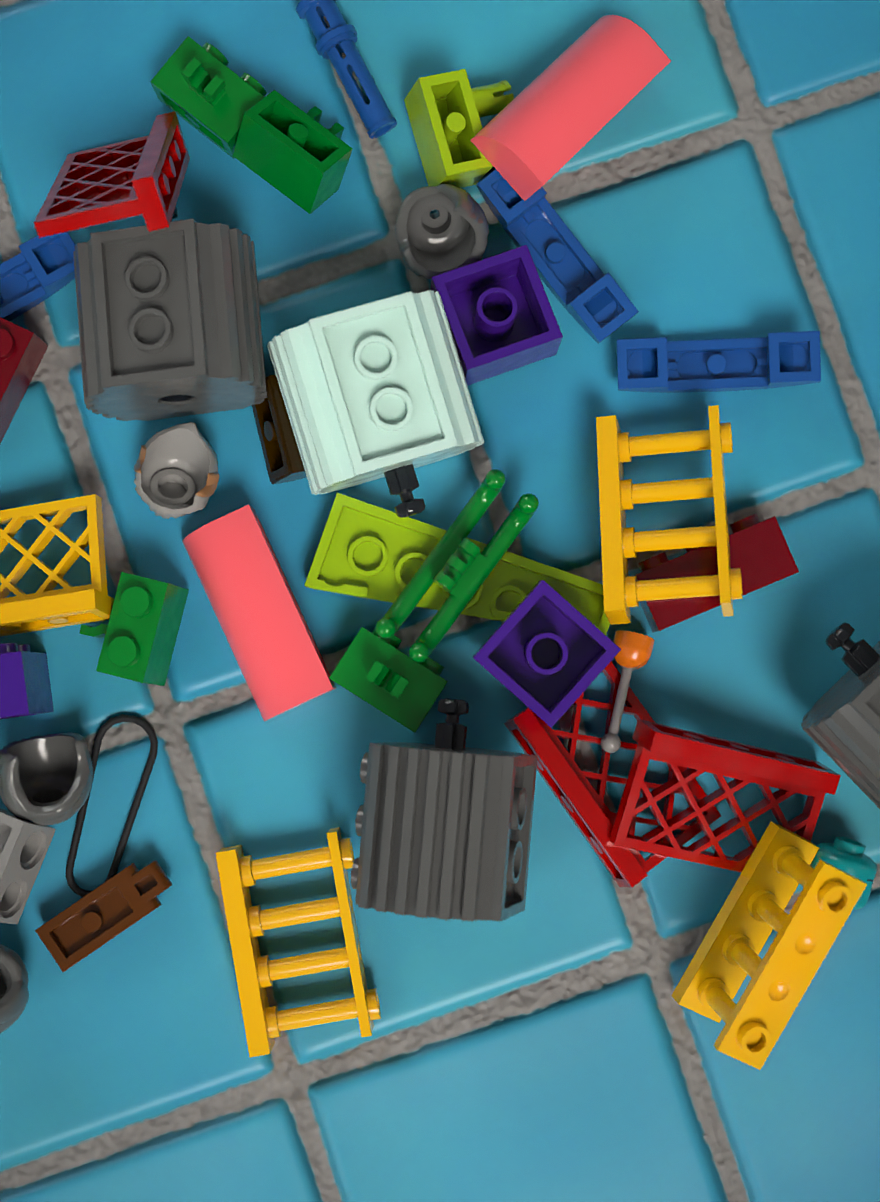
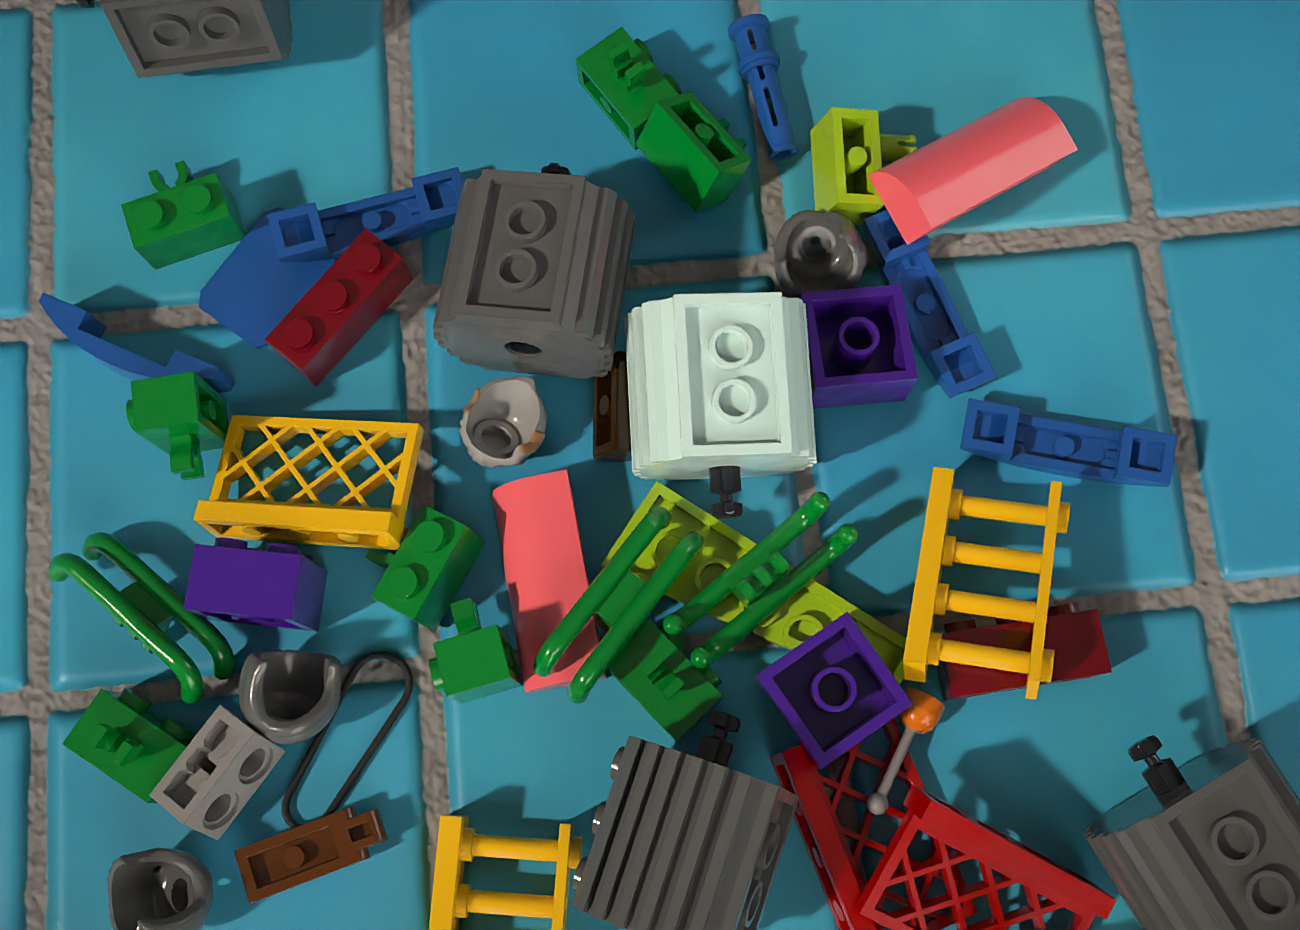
camera: 15 degrees right, 10 degrees down
red fence [34,111,190,238] -> none
none -> green brick [428,598,522,703]
none -> green piece [533,506,705,704]

